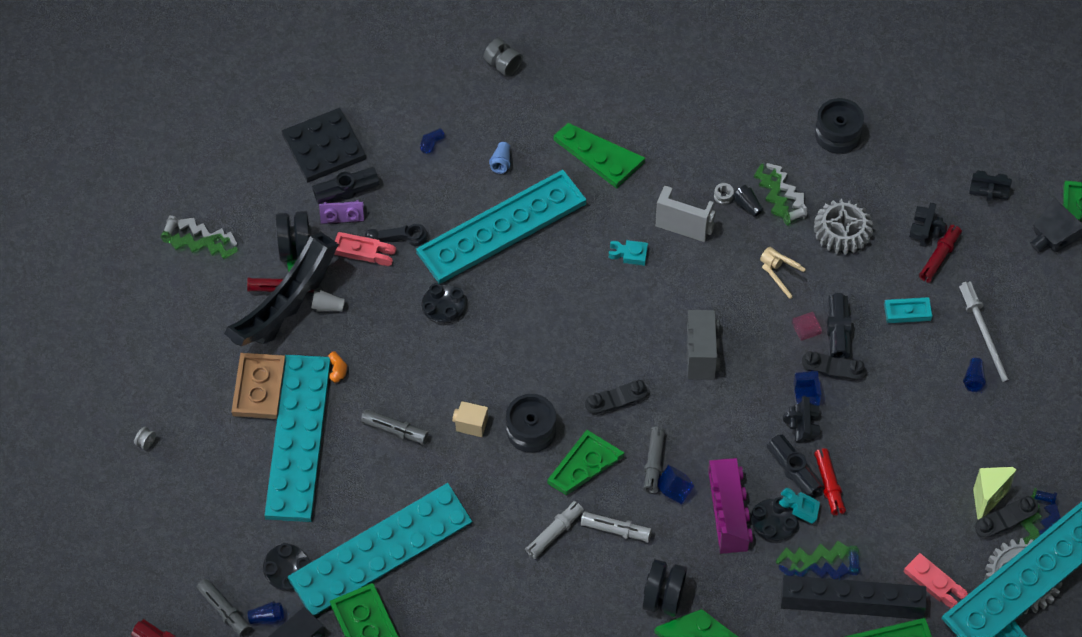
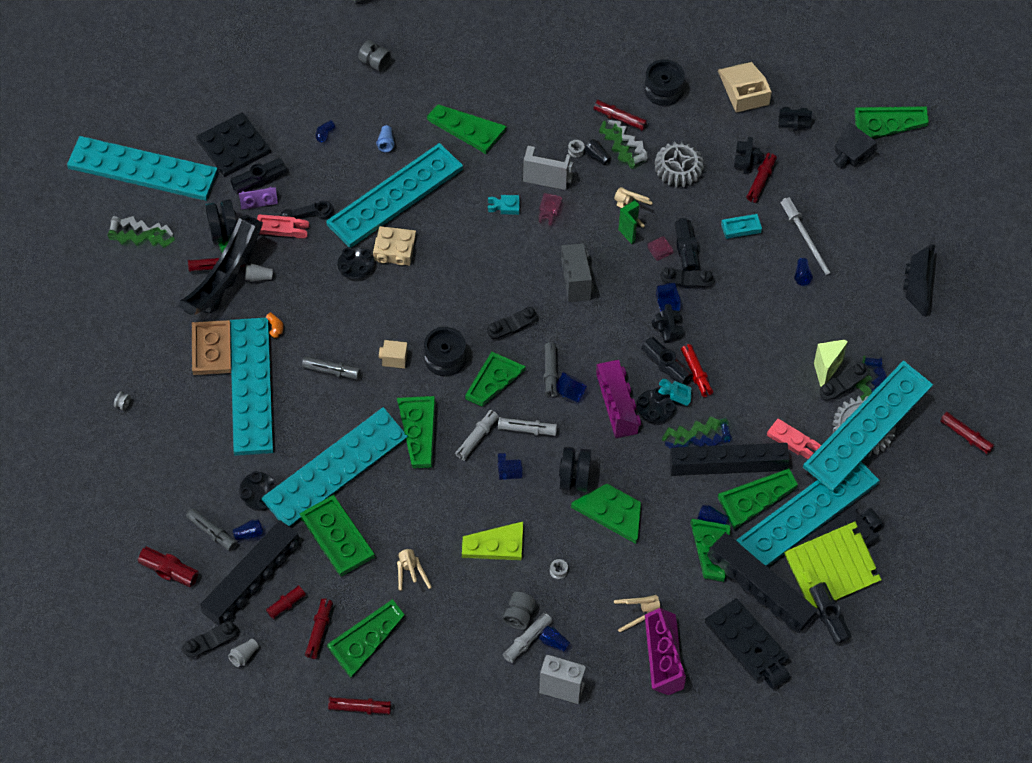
camera: 10 degrees left, 0 degrees up
none -> teal plate [67,136,218,201]
none -> tan plate [373,226,416,265]
none -> green wing [397,396,436,468]
none -> clear blue panel [498,453,523,480]
none -> clear pink plate [539,193,562,225]
none -> dark red pin [593,100,647,131]
none -> green panel [618,200,639,244]
none -> tan slope [718,62,771,112]

